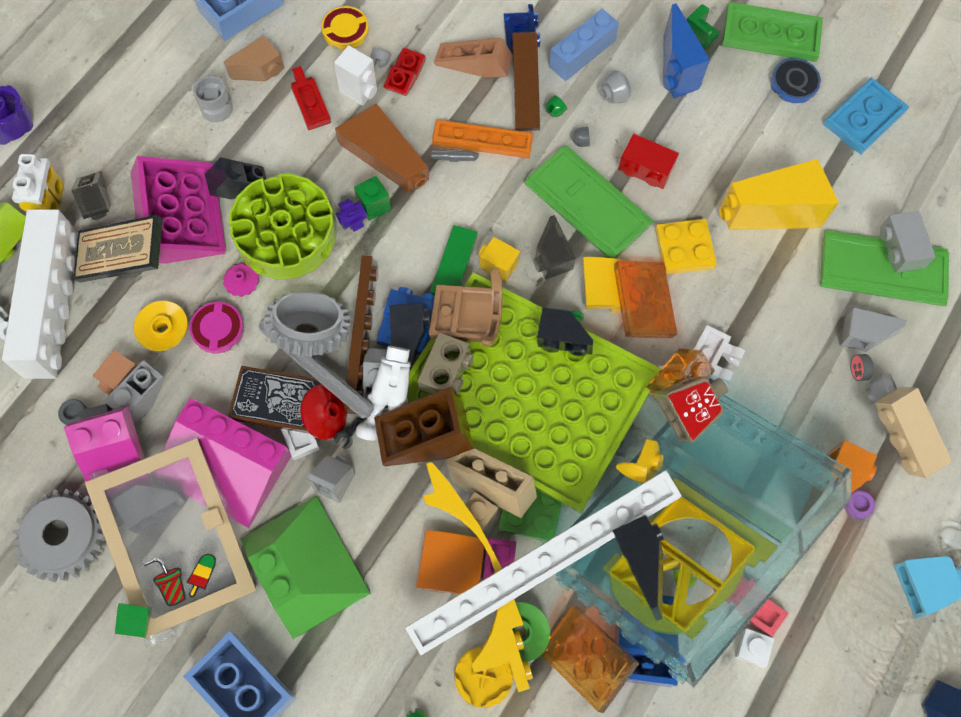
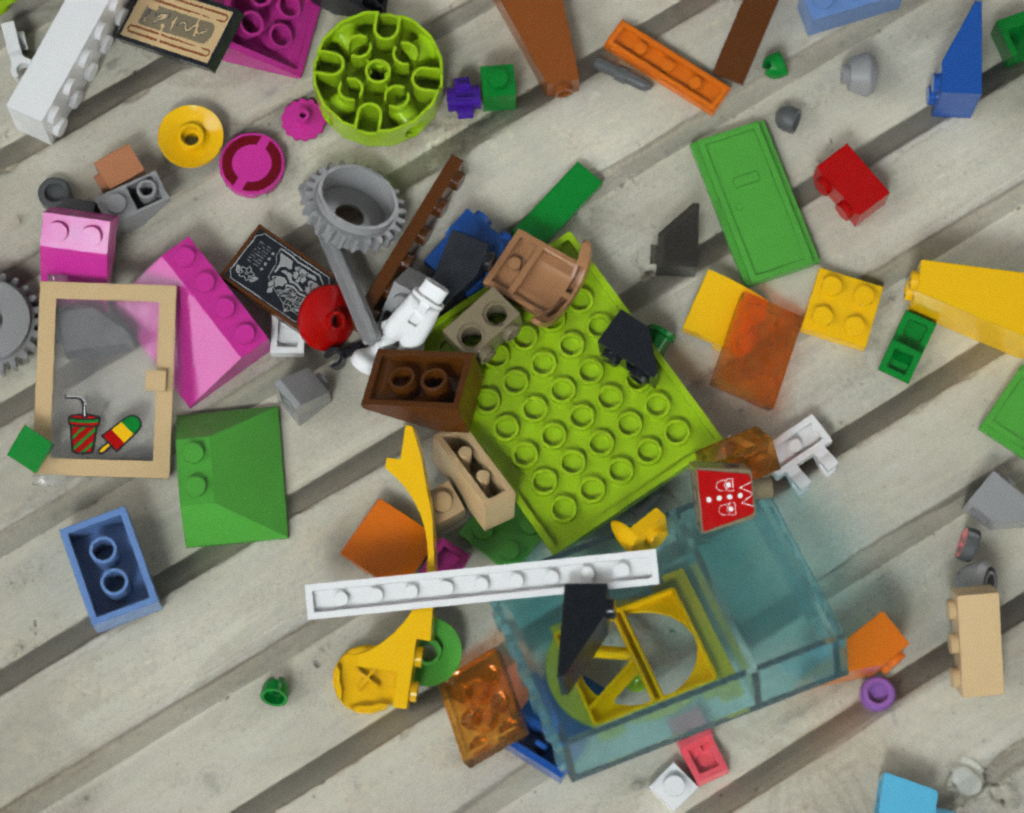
camera: 25 degrees right, 5 degrees up
yellow brick [478,237,521,282] -> none
none -> green slope [878,310,937,384]

